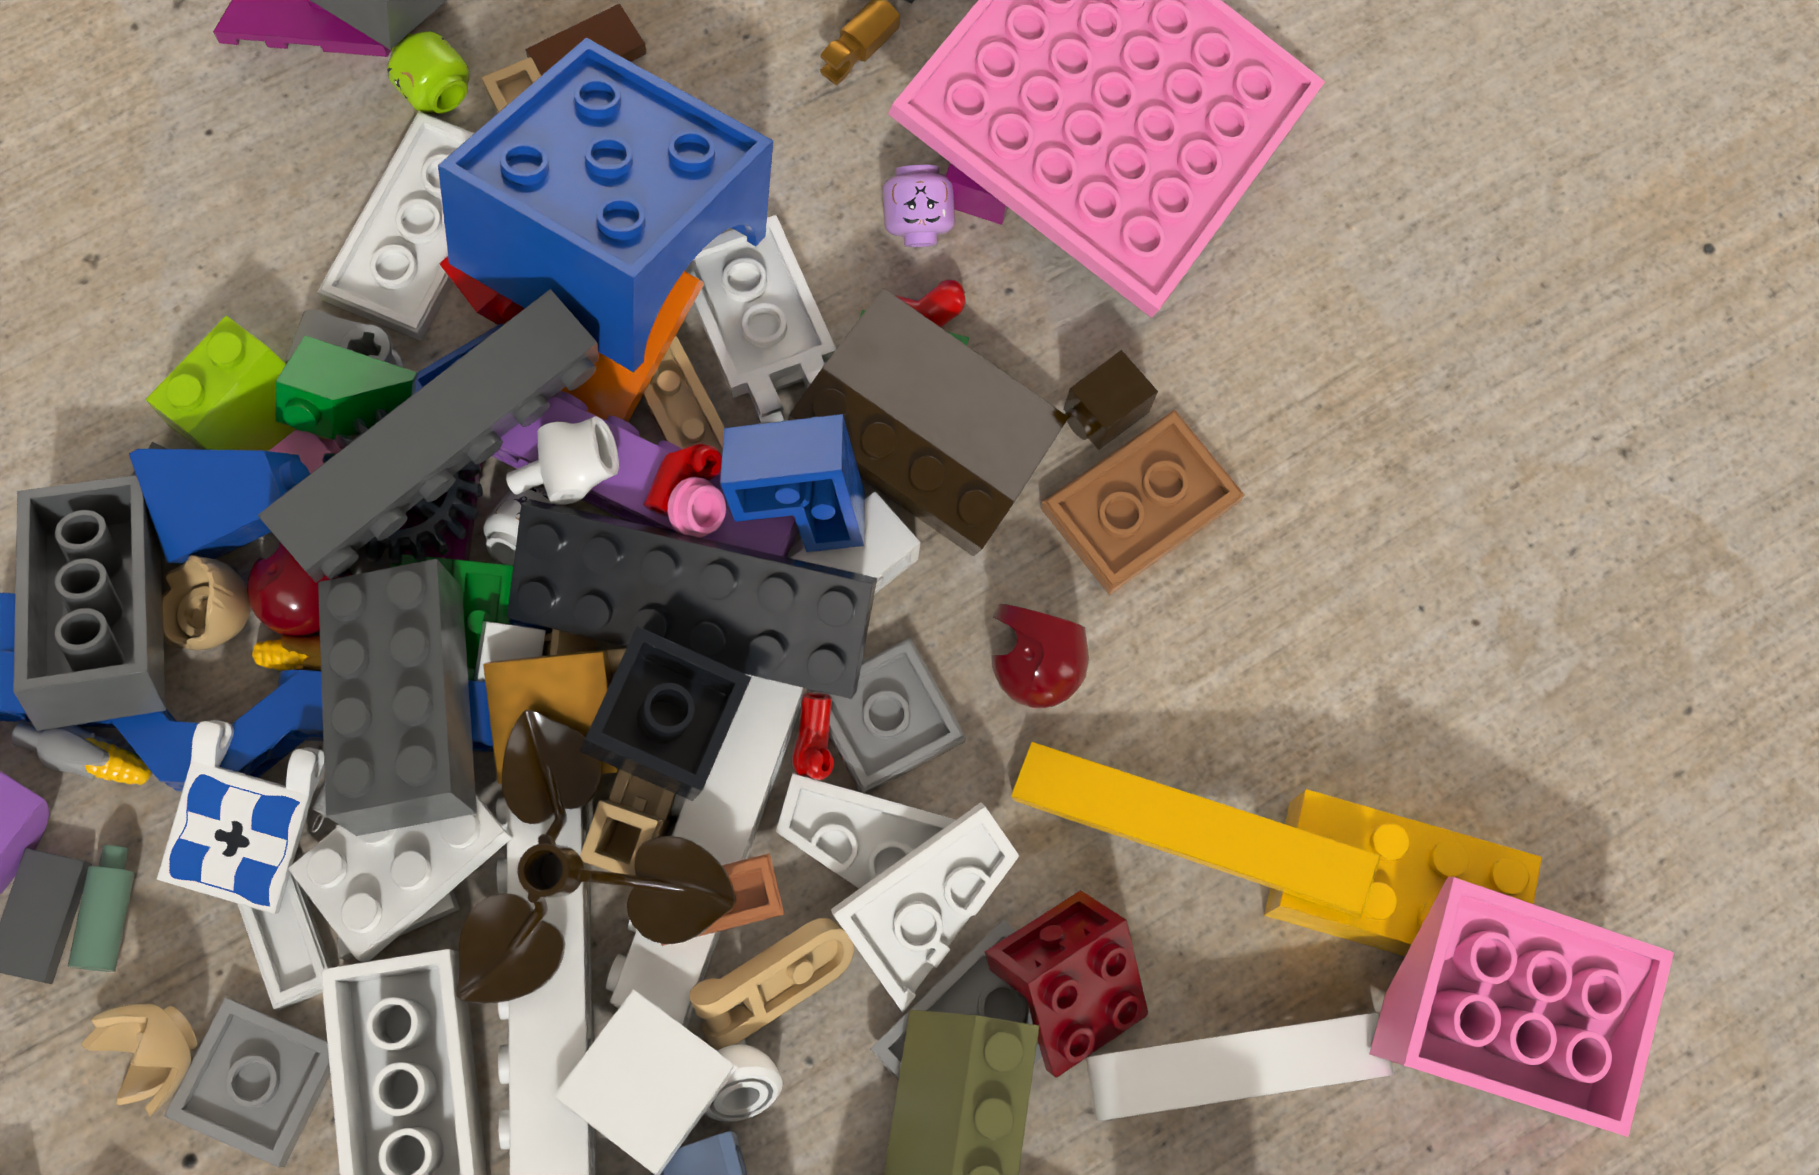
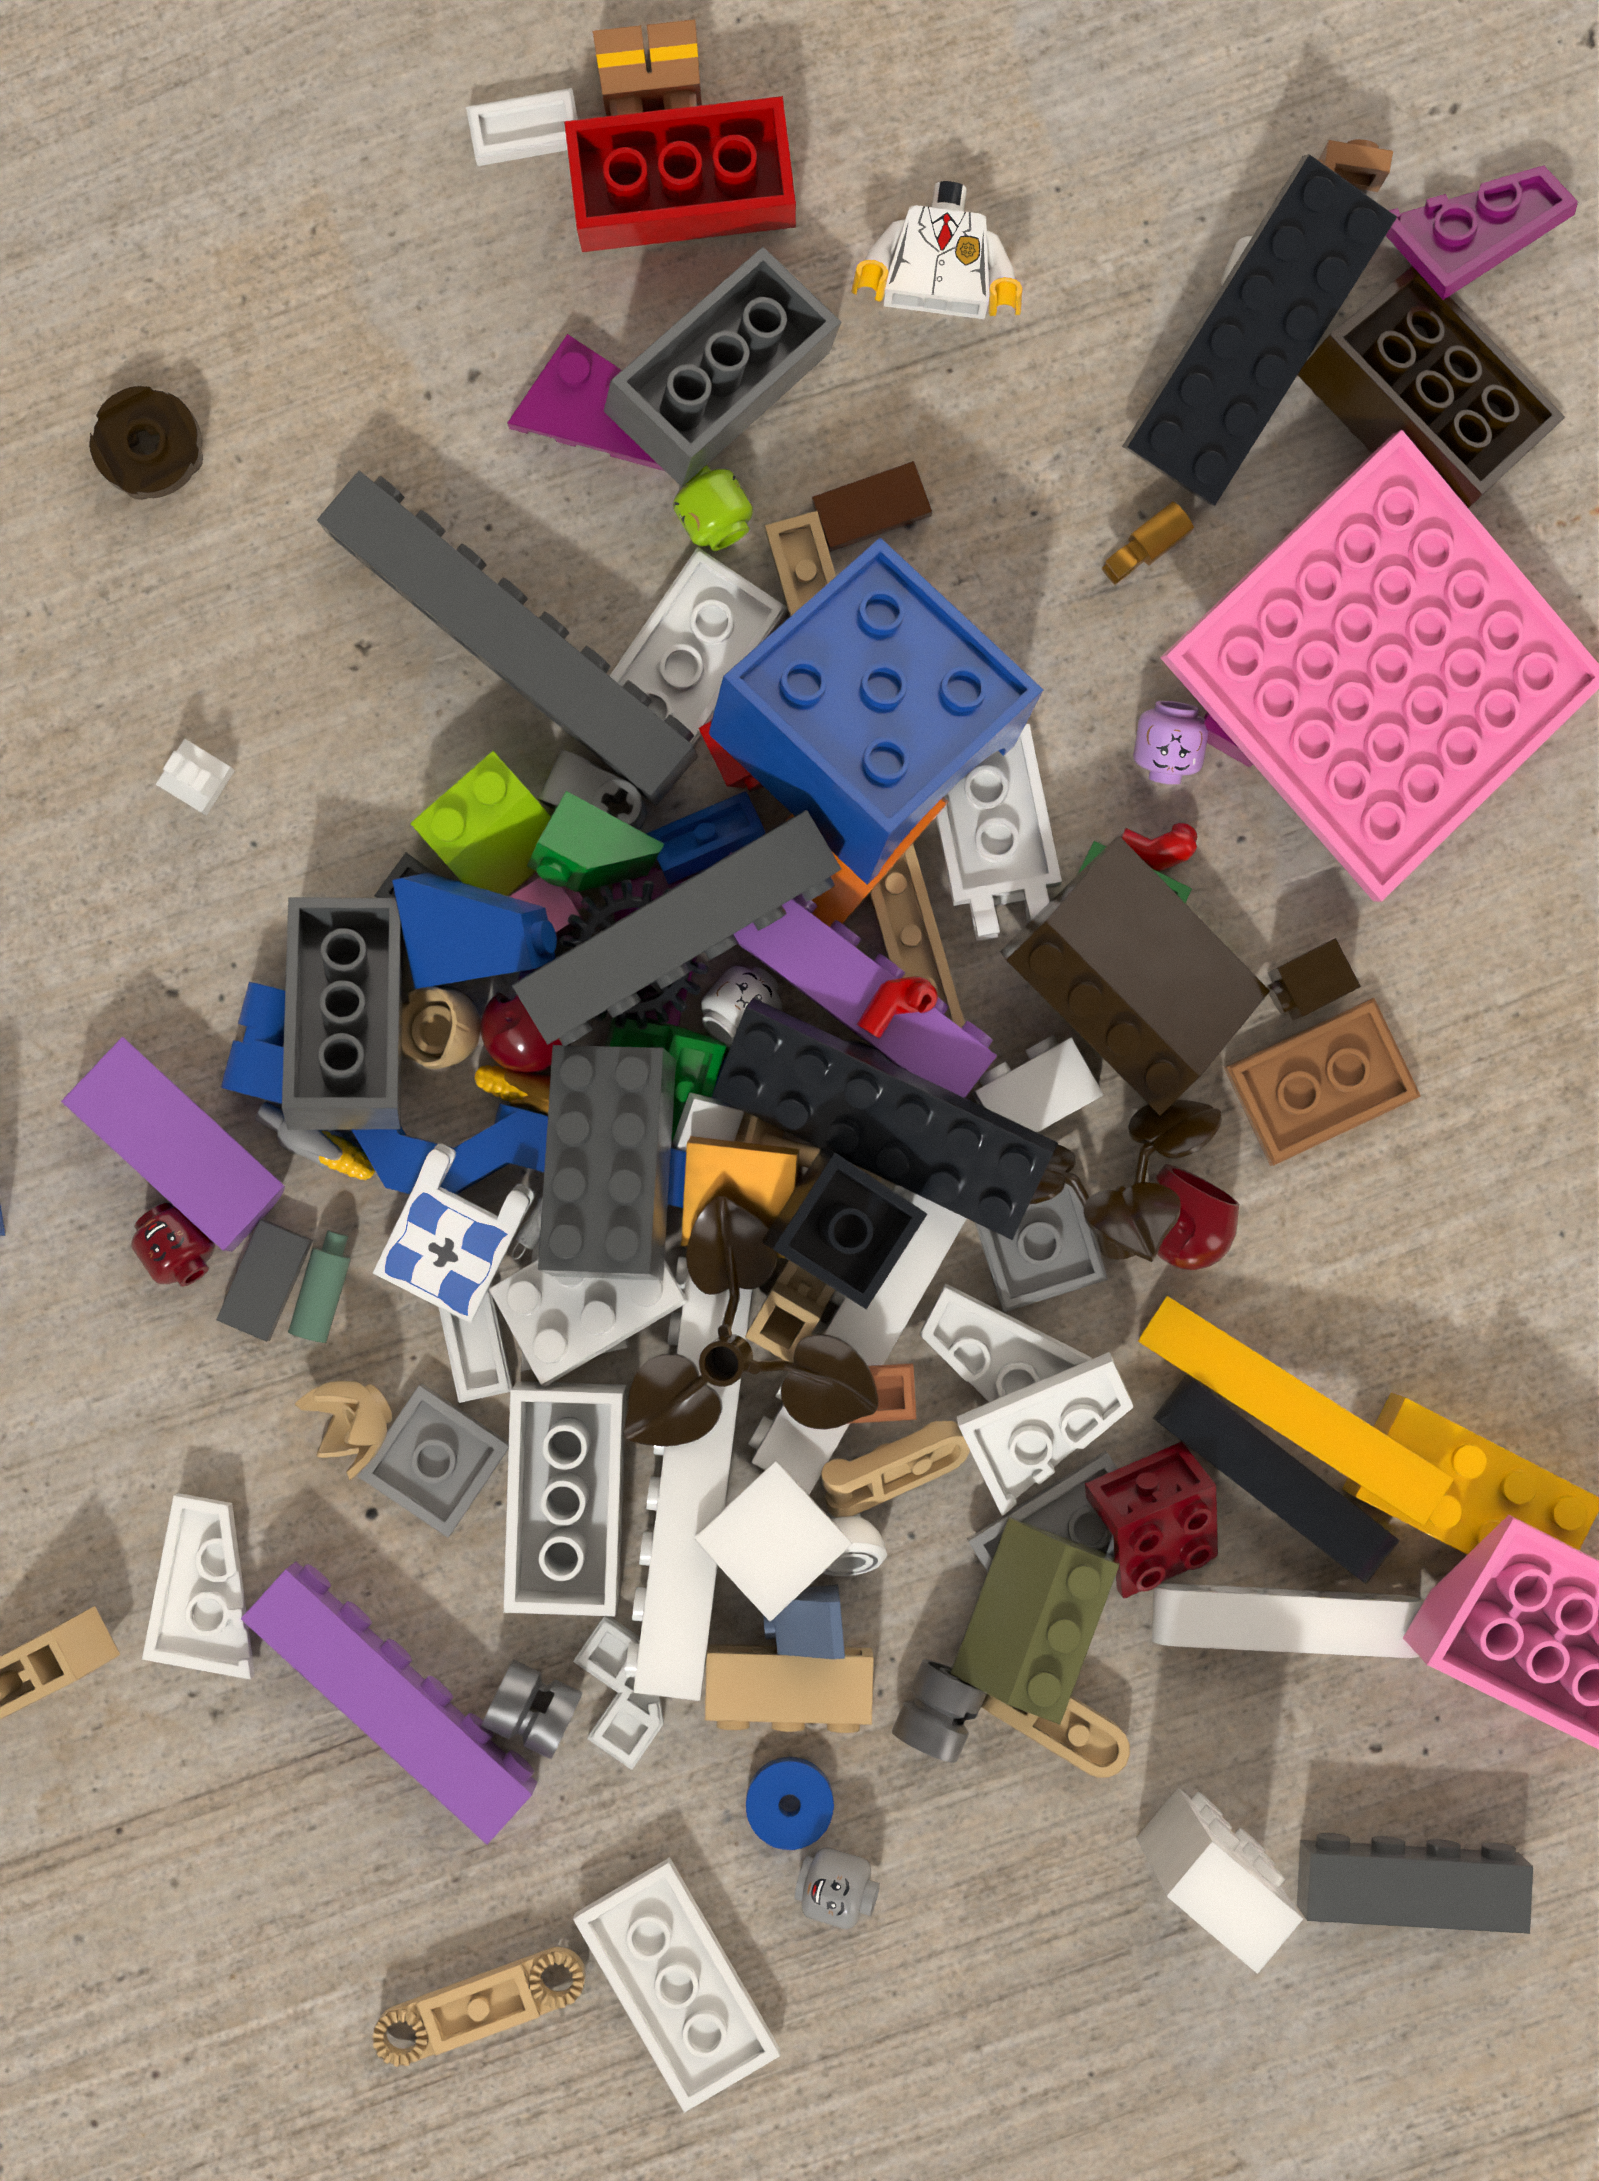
camera: 15 degrees right, 15 degrees up
white piece [506,416,619,505] -> none
bright pink plate [668,477,726,538] -> none
blue brick [720,414,865,552] -> none
red arm [791,693,834,780] -> none
none -> dark grey brick [317,470,698,806]
none -> dark brown plant [1030,1100,1222,1262]
none -> black beam [1153,1375,1400,1584]

